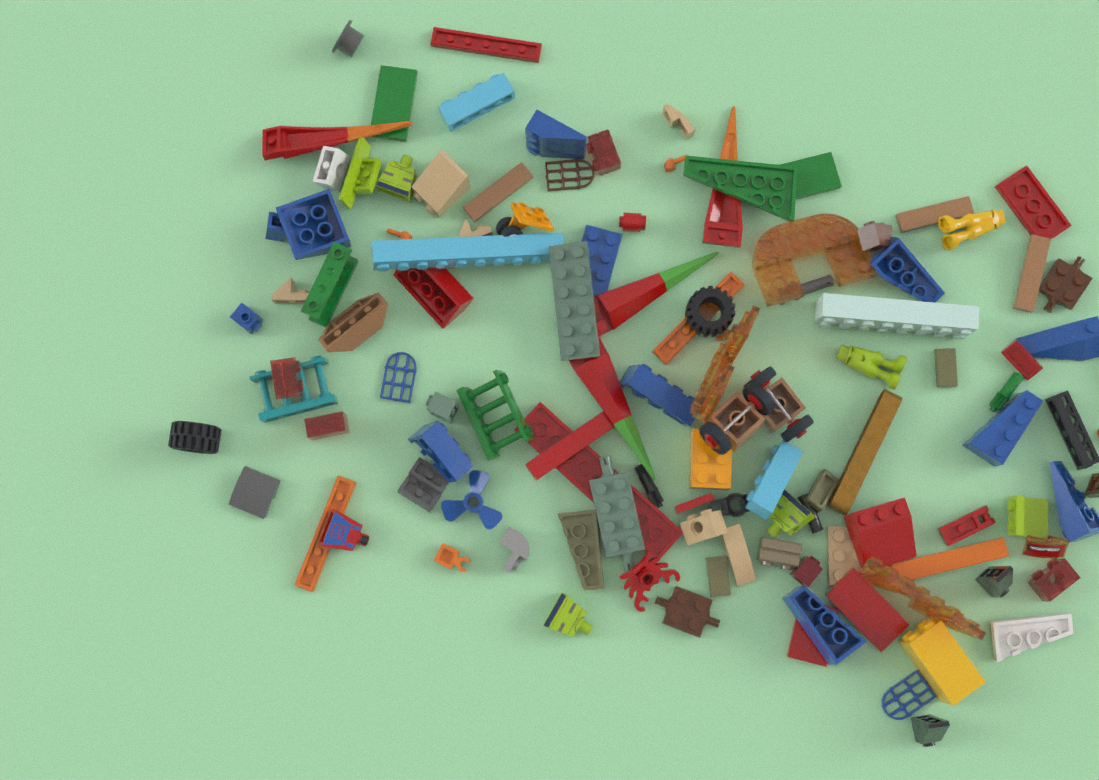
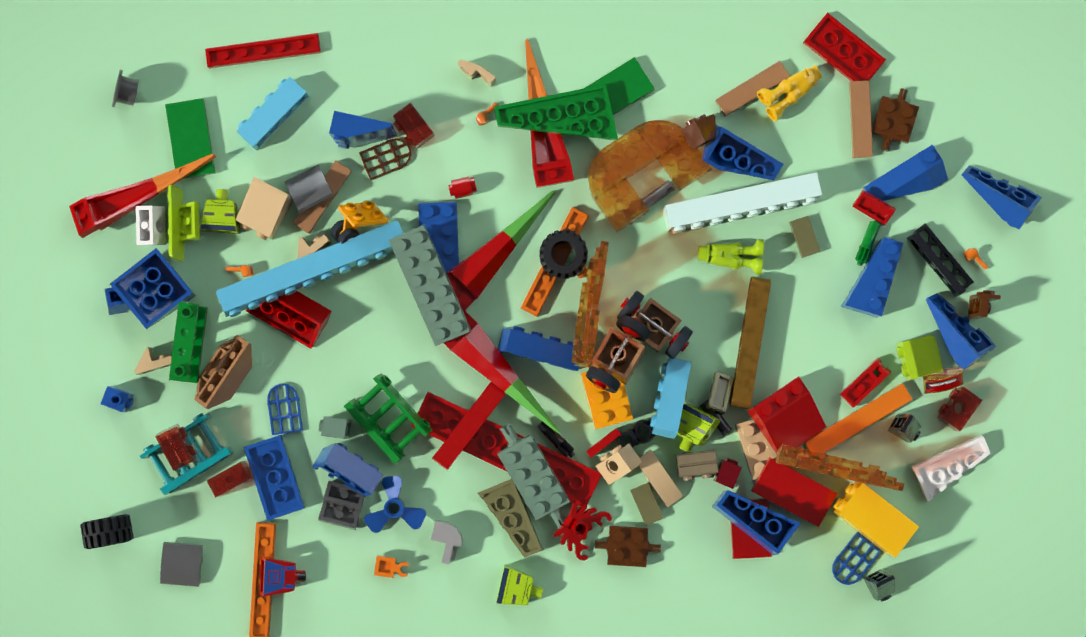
camera: 25 degrees left, 5 degrees up
none -> blue plate [244,435,305,521]
none -> dark grey slope [285,164,334,213]

